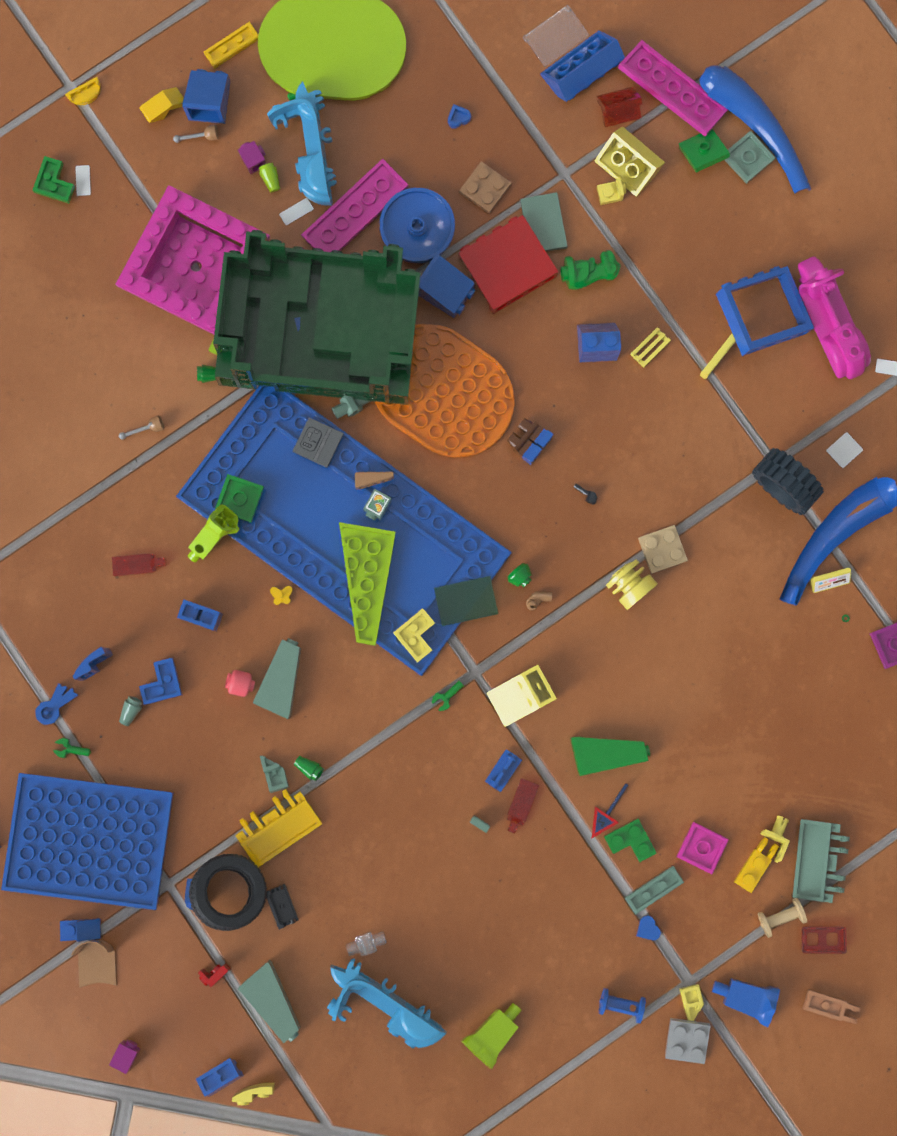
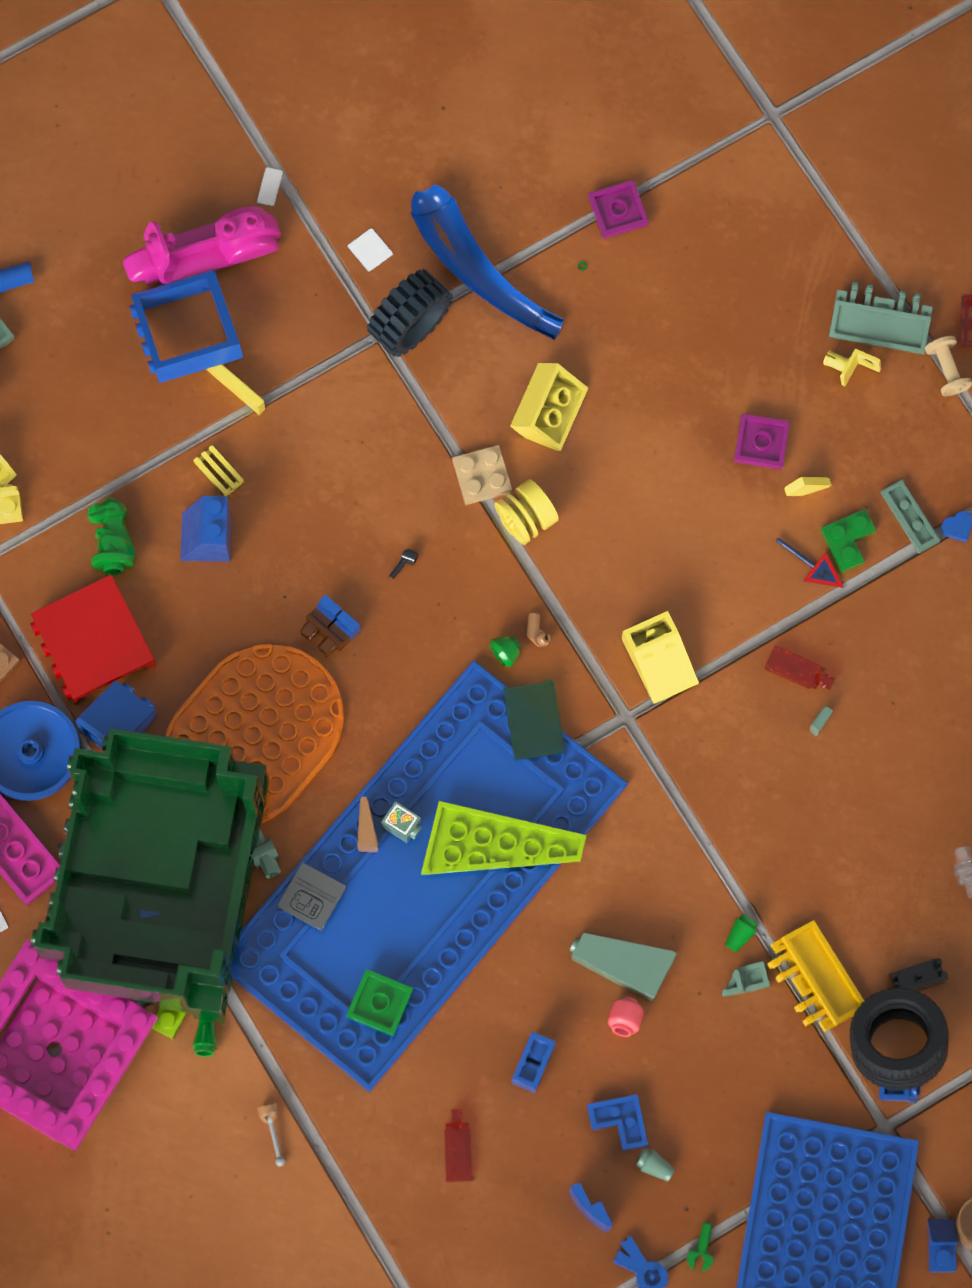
camera: 90 degrees left, 10 degrees down
lime piece [188,505,239,562] -> none
yellow piece [270,586,293,605] -> none
light yellow plate [393,608,435,663] -> none
green bar [432,681,464,711] -> none
blue hinge [485,749,522,792] -> none
sand green tile [520,192,568,252] -> none
green slope [570,737,651,776] -> none
dark pink tile [676,822,729,874] -> none
yellow hinge [734,837,779,893] -> none
slope [809,568,851,593] -> none
none -> light yellow slope [510,363,588,451]
none -> magenta plate [734,414,790,470]
none -> light yellow tile [784,477,832,496]

